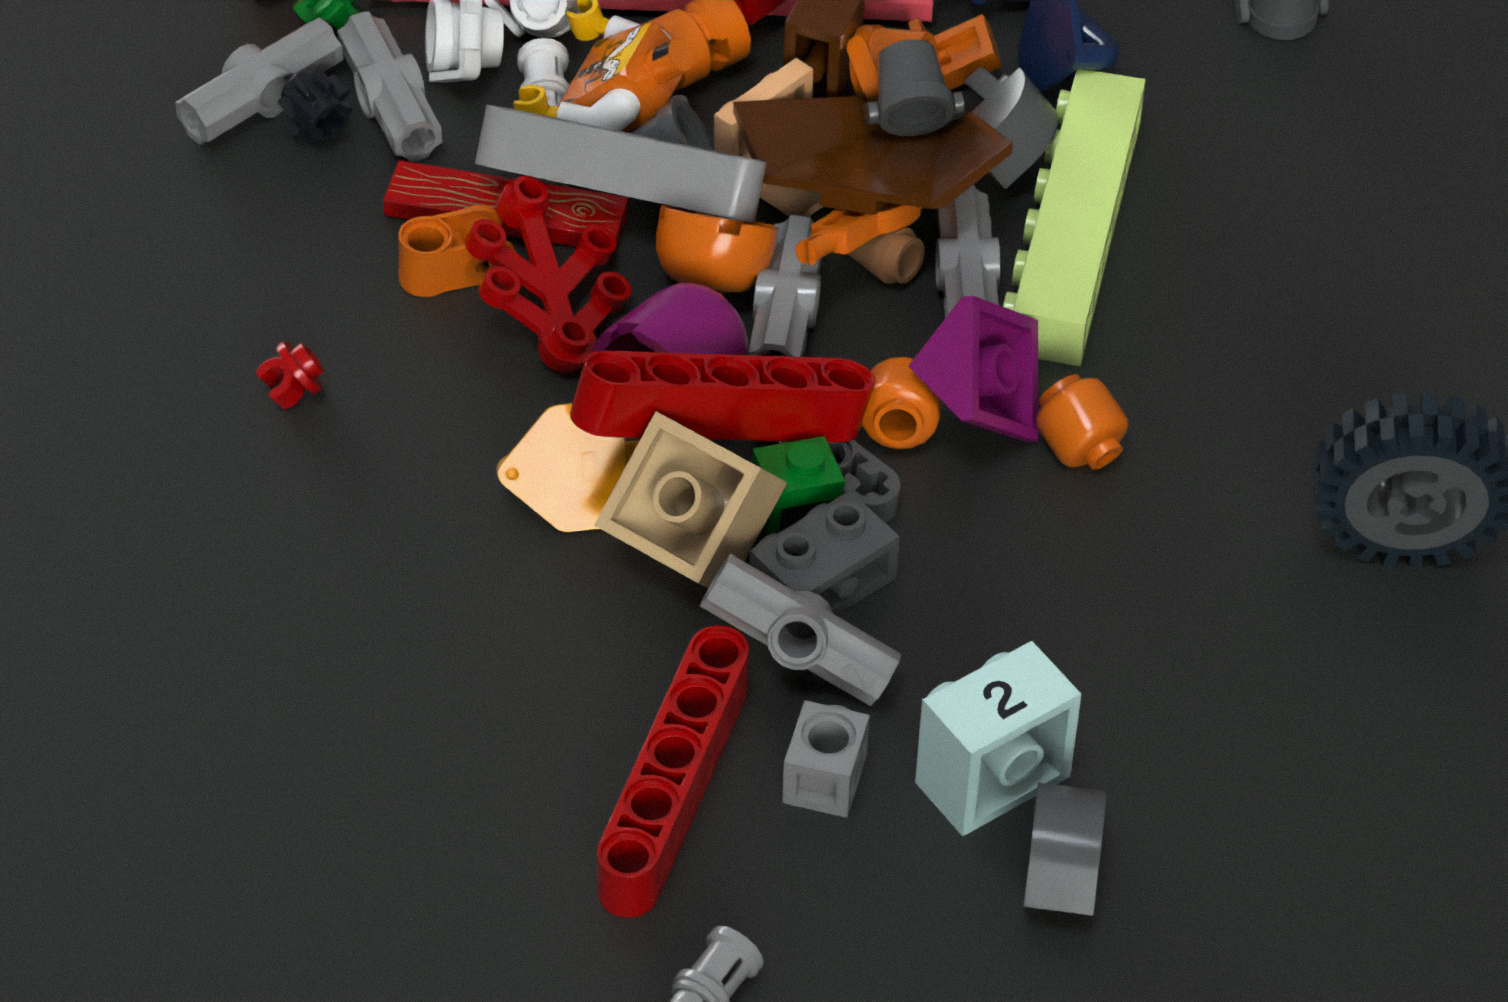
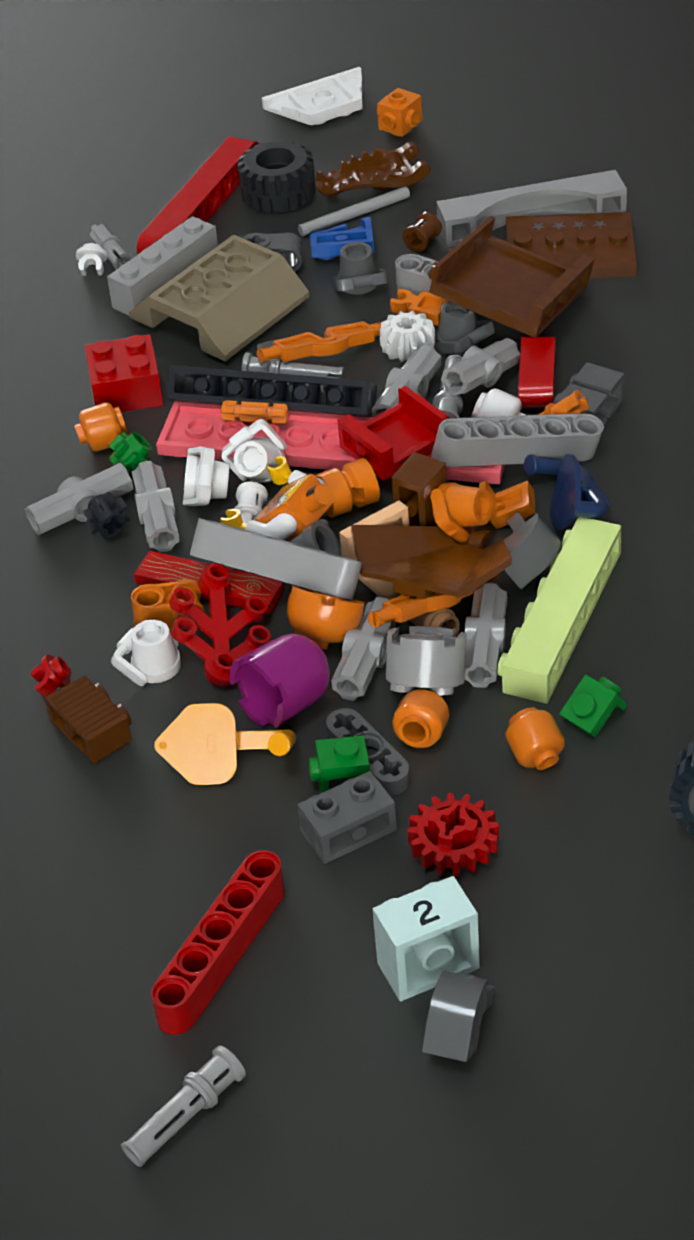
camera: 15 degrees right, 5 degrees down
red beam [570,351,876,442] -> none
tan slope [594,411,787,588] -> none
light grey piece [700,554,901,706] -> none
light grey brick [782,700,870,818] -> none
dark grey piece [862,40,964,136] -> none
magenta slope [909,295,1038,443] -> none
none -> reddish brown brick [44,675,132,764]
none -> white piece [111,620,181,686]
none -> light grey brick [386,626,467,695]
none -> red gear [407,793,499,876]
none -> green bracket [559,674,628,738]

